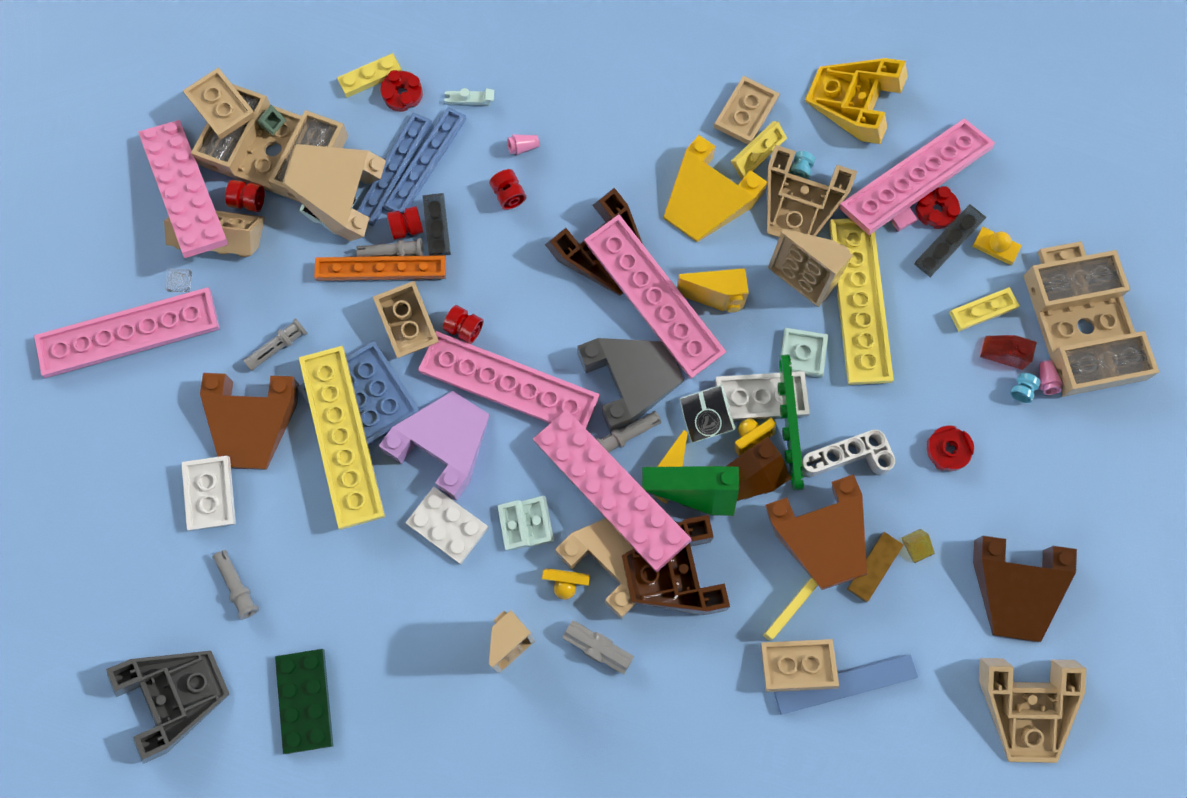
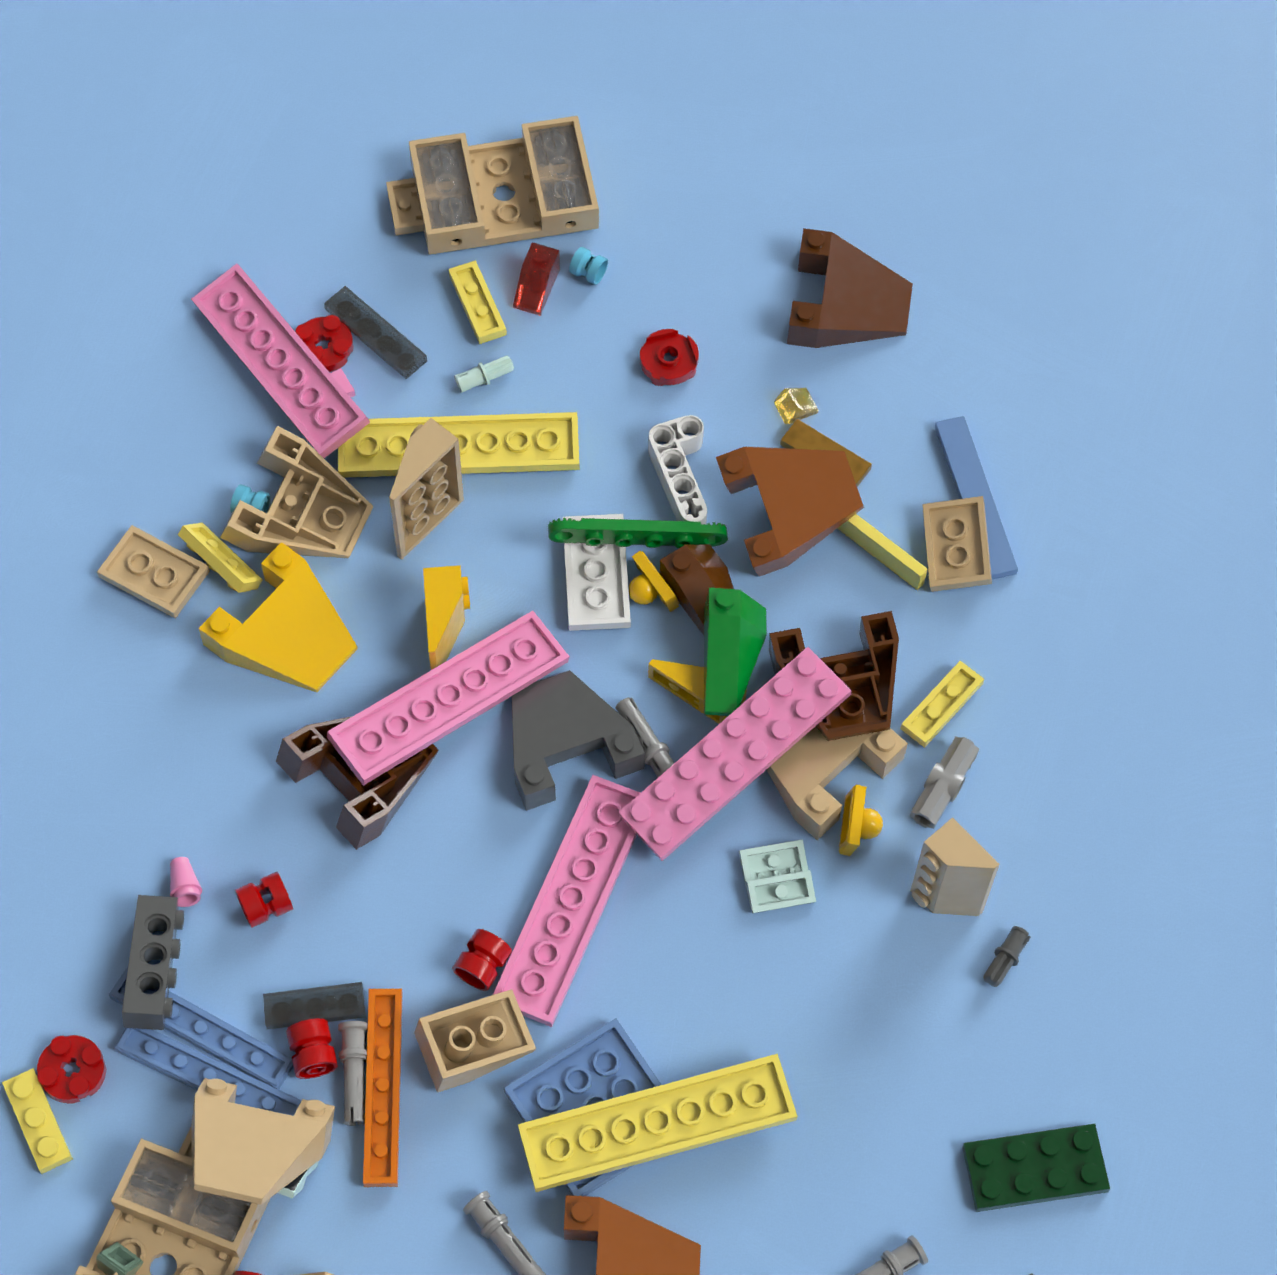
camera: 90 degrees left, 10 degrees down
lavender wedge [379,391,490,500] -> none
white plate [406,487,489,565] -> none
light aqua piece [444,88,494,105] -> none
black slope [680,384,735,443] -> none
light aqua tile [778,328,828,378] -> none
yellow wedge [805,58,908,144] -> none
yellow tile [972,227,1022,265] -> none
tan wedge [979,658,1087,763] -> none
bright pink cone [1039,360,1063,395] -> none
none -> dark grey brick [122,895,184,1030]
none -> light aqua axle [454,356,514,393]
none -> light yellow plate [900,661,984,748]
none -> dark grey axle [983,926,1031,987]

